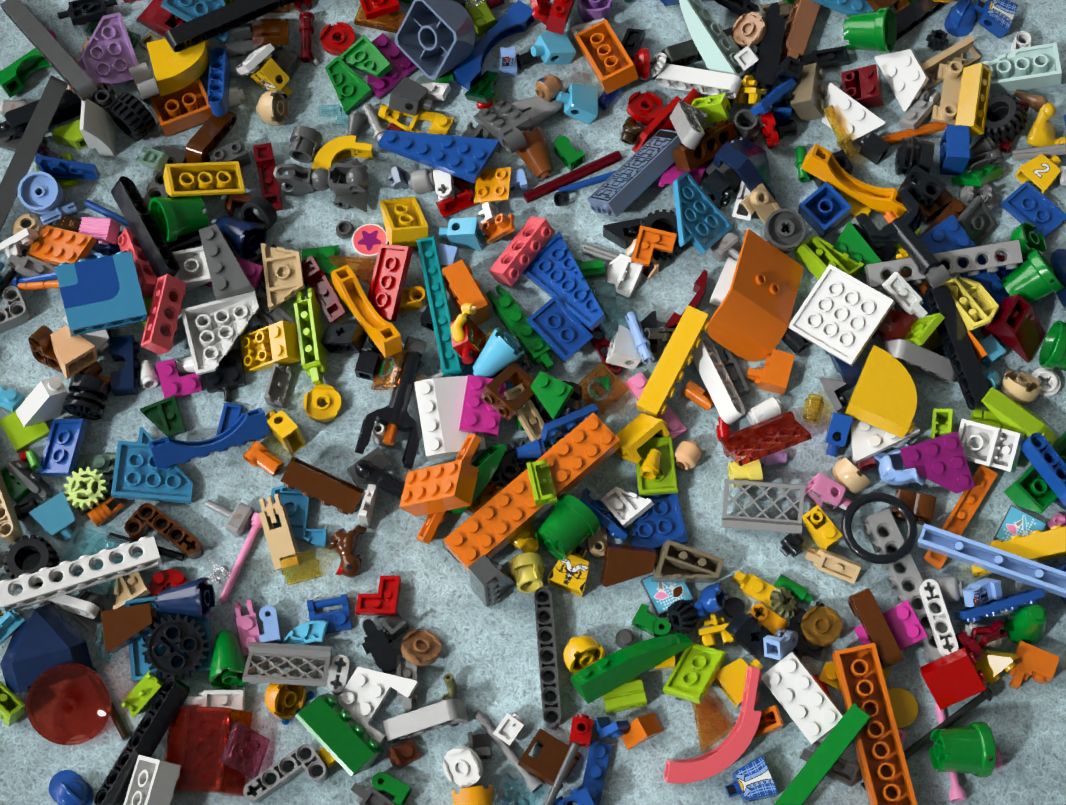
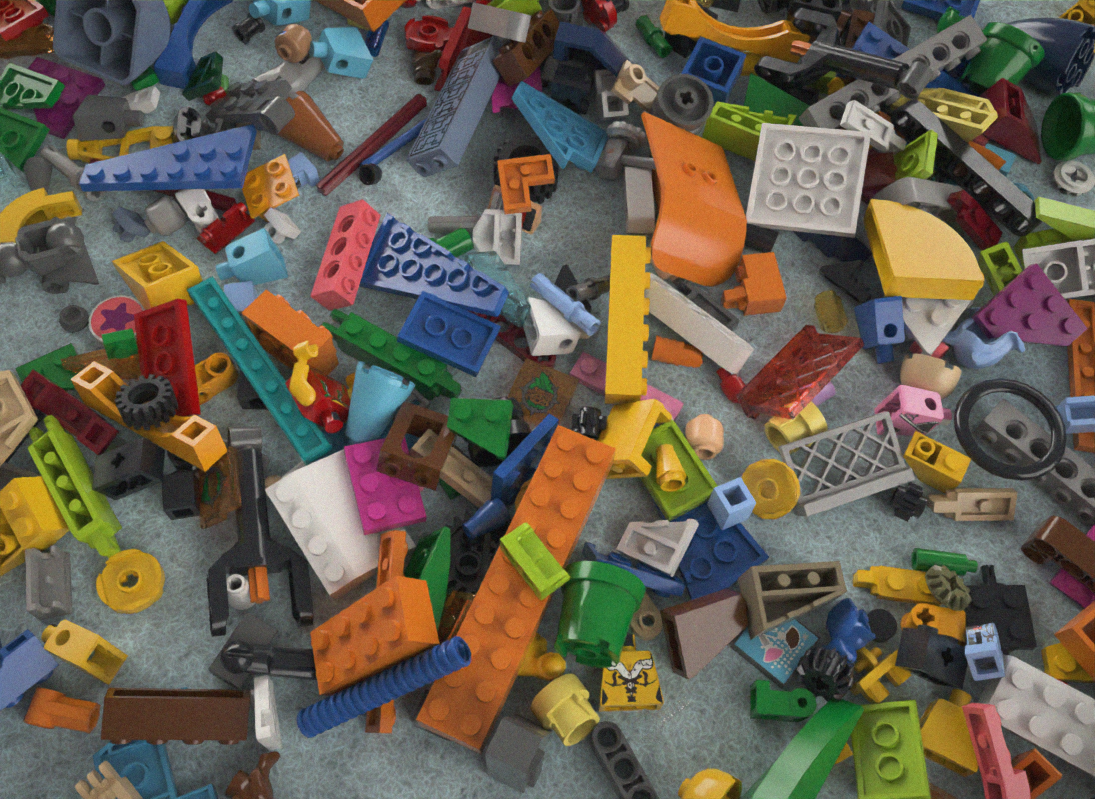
camera: 30 degrees left, 5 degrees down
orange hips [482,213,515,244] -> none
light blue leg [500,46,518,77] -> none
green leg [554,136,585,171] -> none
black slope [603,219,641,249] -> none
dark grey plate [615,629,636,649] -> none
dark red slope [665,269,708,328] -> none
white head [746,397,783,426] -> none
pearl gold tile [801,606,842,647] -> none
reddish brown brick [891,489,936,525] -> none
tan cylinder [1001,369,1043,405] -> none
none -> green plate [101,328,138,360]
none -> black tyre [115,374,178,430]
none -> black beam [172,107,201,143]
none -> blue piece [296,636,471,738]
none -> black gear [571,406,607,440]
none -> white gear [607,121,647,149]
none -> light blue brick [707,477,756,530]
none -> yellow tile [741,459,800,519]
none -> dark red hinge [947,190,1003,251]

